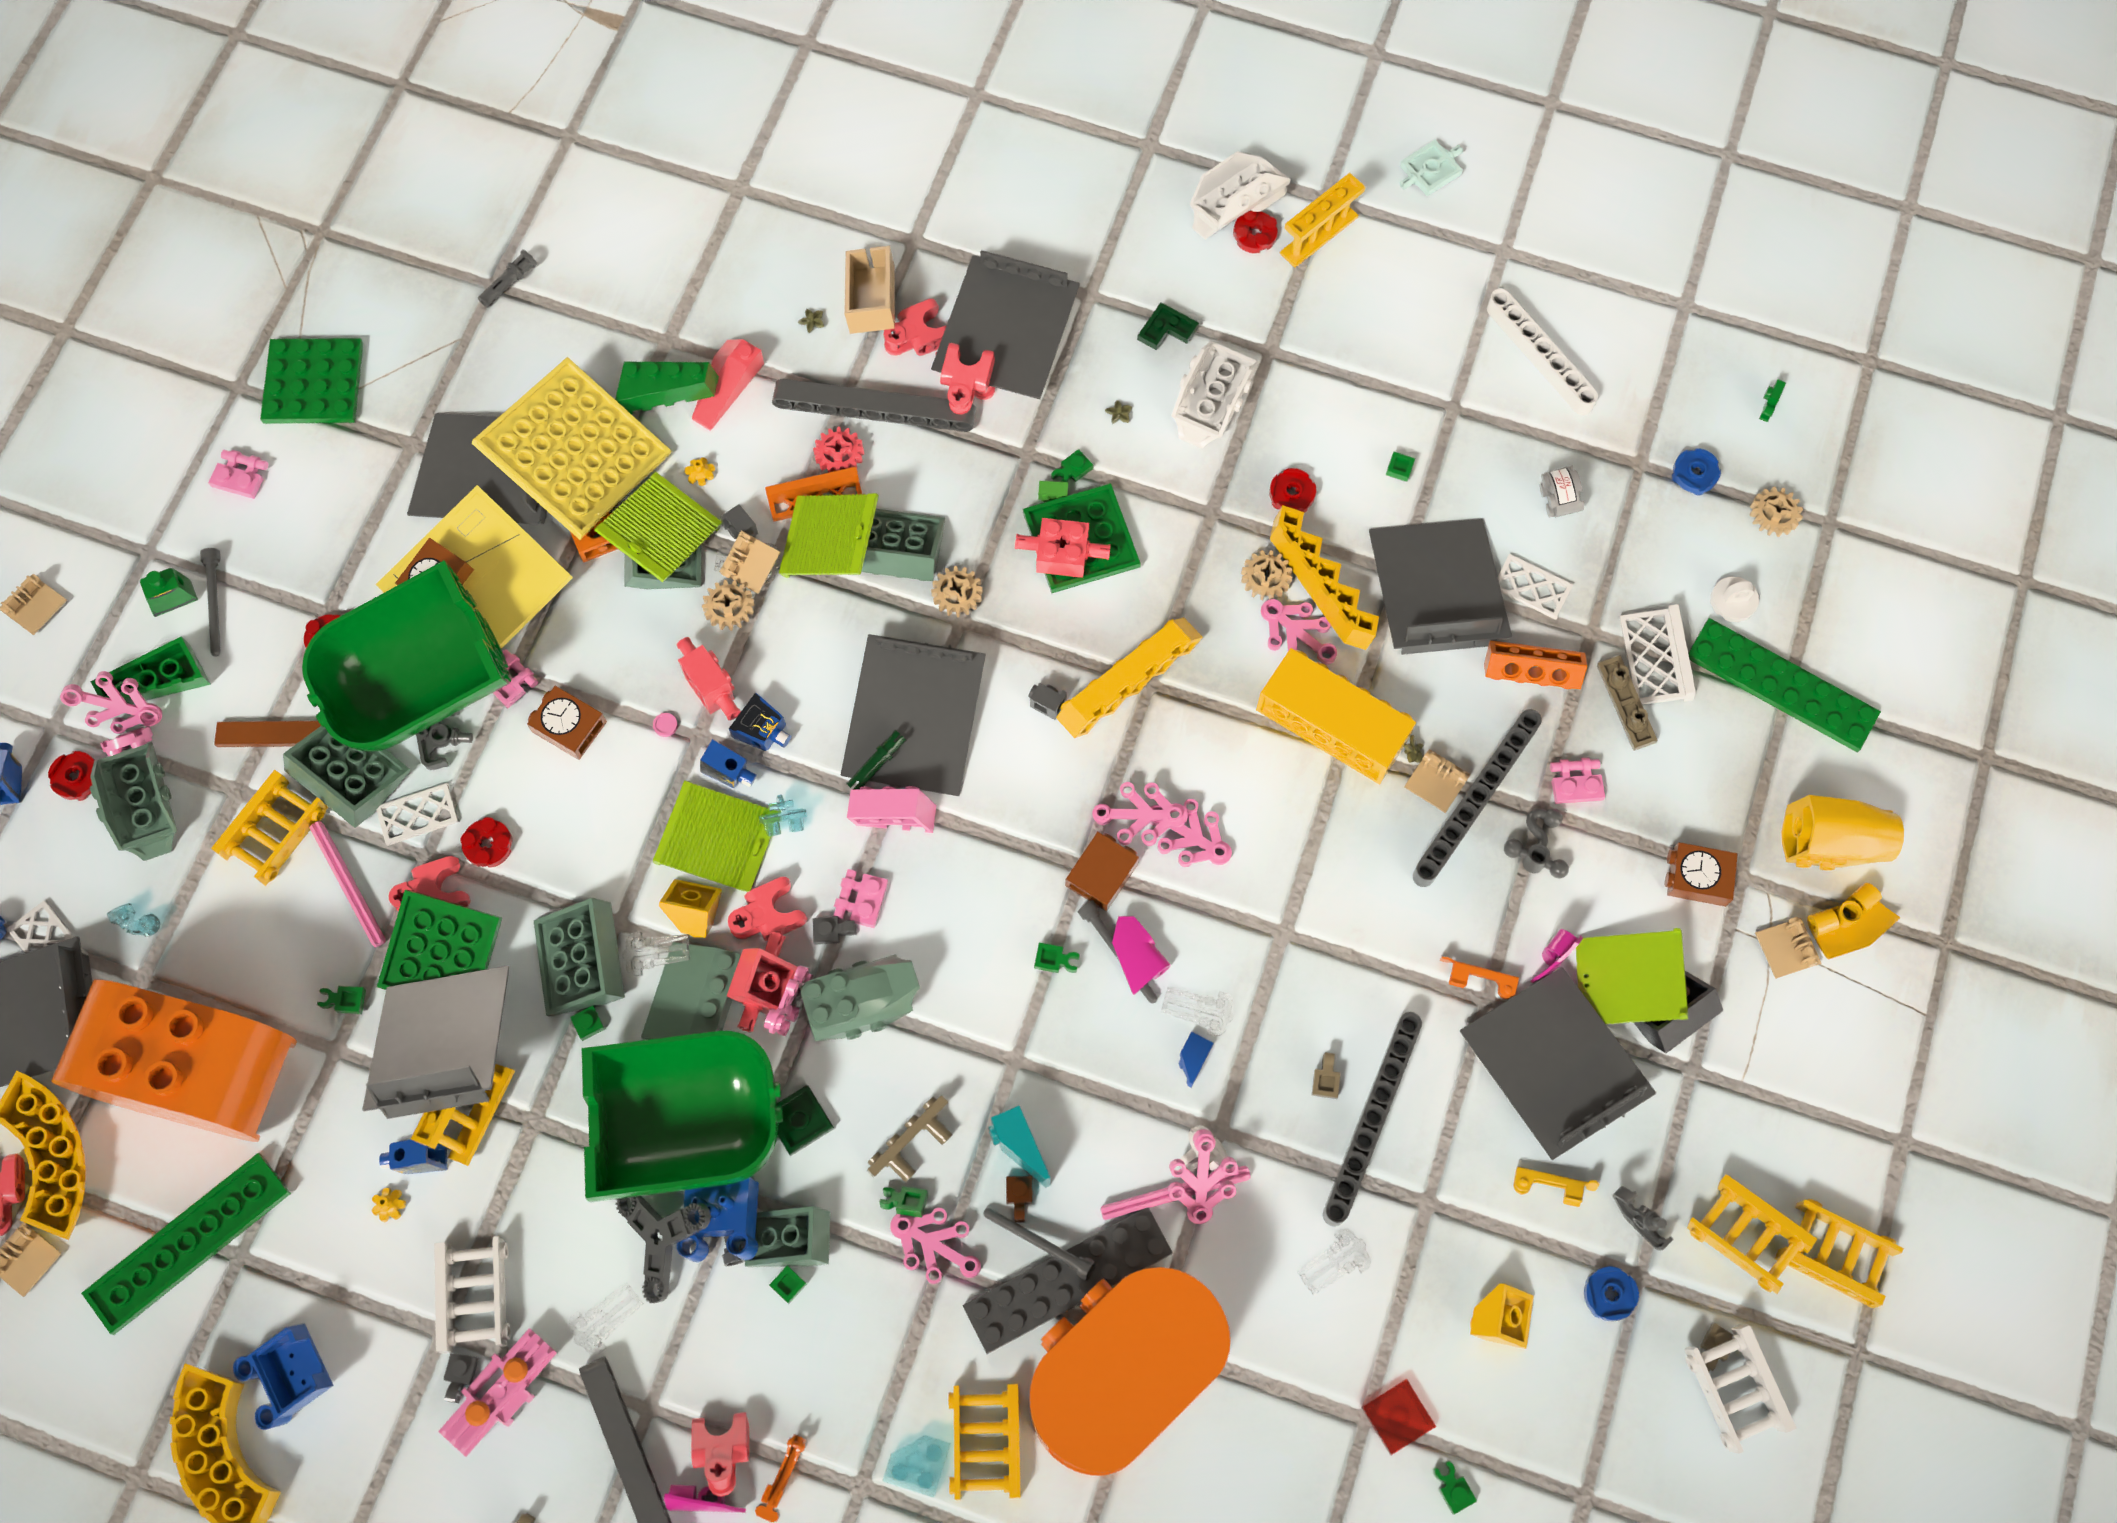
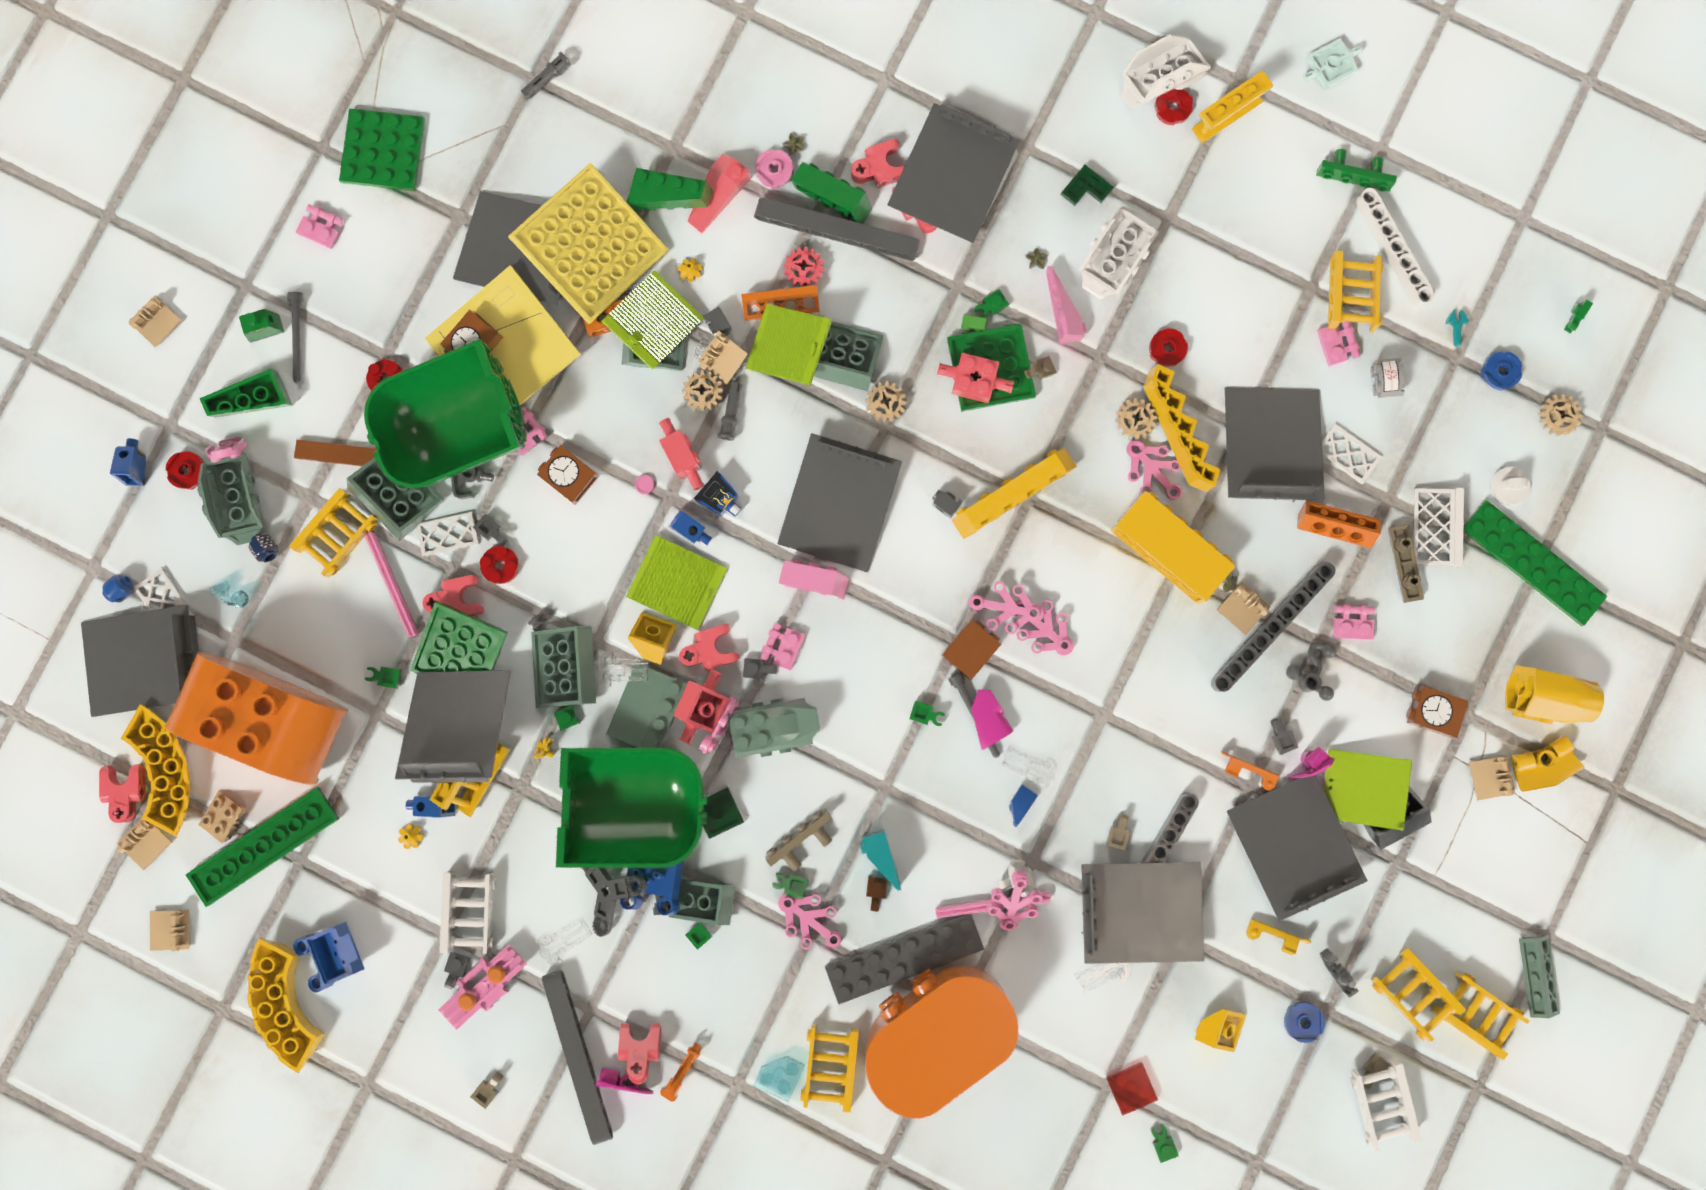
camera: 10 degrees right, 15 degrees up
bright pink plant [60,671,163,734] -> none
clear light blue hips [759,794,807,837] -> none
tan piece [845,246,895,334] -> none
dark green pin [846,730,906,790] -> none
coral piece [940,343,995,415] -> none
dark grey piece [983,1208,1096,1281] -> none
green plate [1385,451,1415,482] -> none
none -> tan hinge [150,910,190,951]
none -> tan hinge [199,791,246,843]
none -> dark blue head [248,534,278,563]
none -> dark grey plate [472,513,508,546]
none -> dark grey bush [528,613,547,631]
none -> yellow plant [533,736,555,759]
none -> dark grey pin [718,382,743,441]
none -> bright pink plate [756,150,793,189]
none -> green wedge [791,162,872,224]
none -> dark tan plate [1024,356,1057,380]
none -> bright pink wedge [1046,266,1086,344]
none -> door [1081,862,1205,964]
none -> dark grey plate [1271,719,1299,755]
none -> green plate [1316,149,1397,192]
none -> bright pink plate [1317,321,1361,367]
none -> yellow fence [1328,251,1384,333]
none -> teal bar [1445,310,1469,347]
none -> sand green fence [1519,935,1560,1018]

